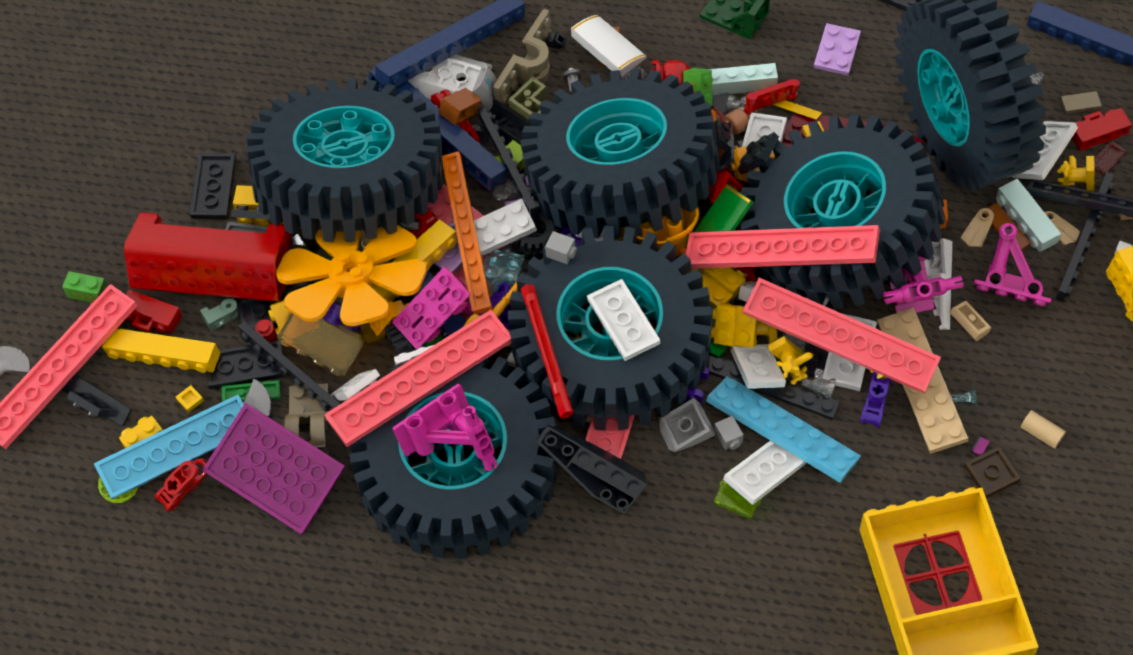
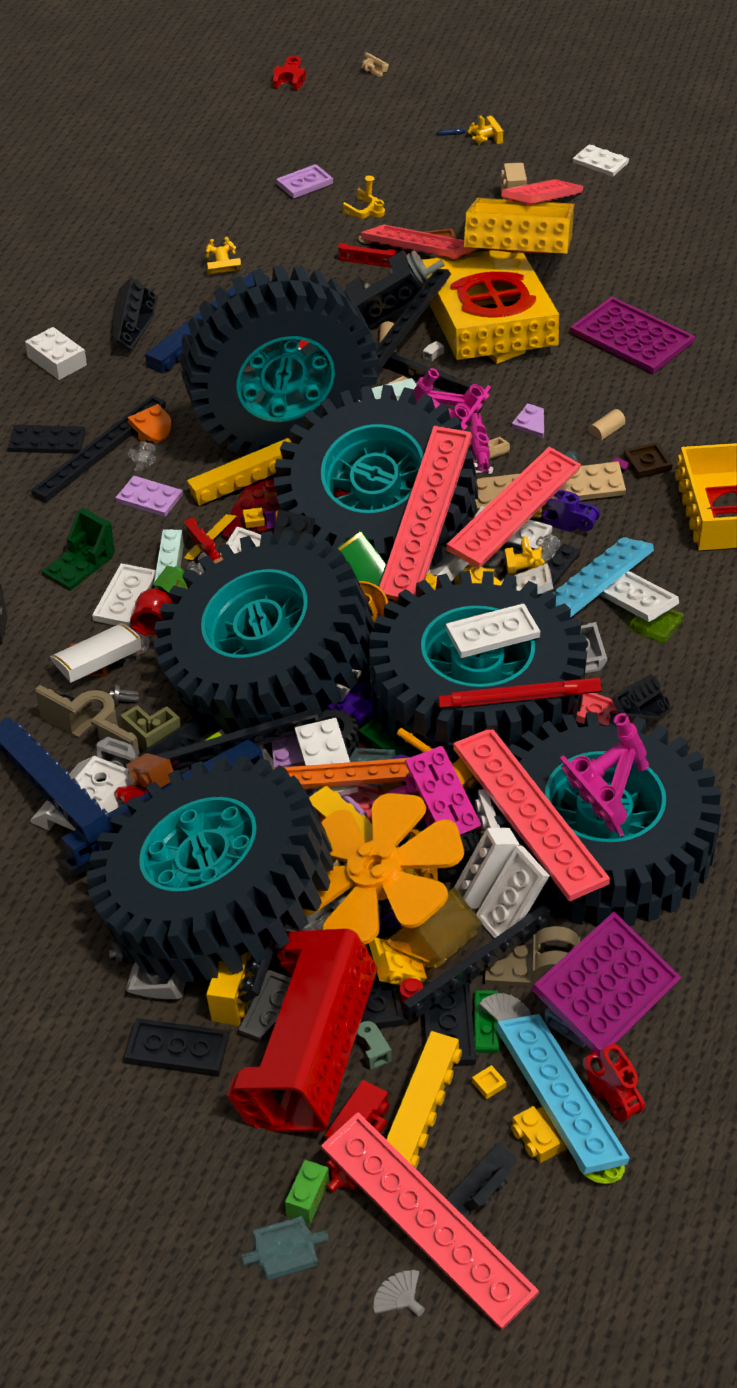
camera: 85 degrees left, 15 degrees down
light grey brick [545,231,577,264] -> none
light grey brick [714,416,743,450] -> none
none -> white plate [92,563,156,628]
none -> clear piece [128,442,157,473]
none -> yellow brick [187,438,292,506]
none -> clear light blue plate [241,1216,329,1280]
none -> white brick [451,828,519,909]
none -> lavender wing [511,403,544,438]

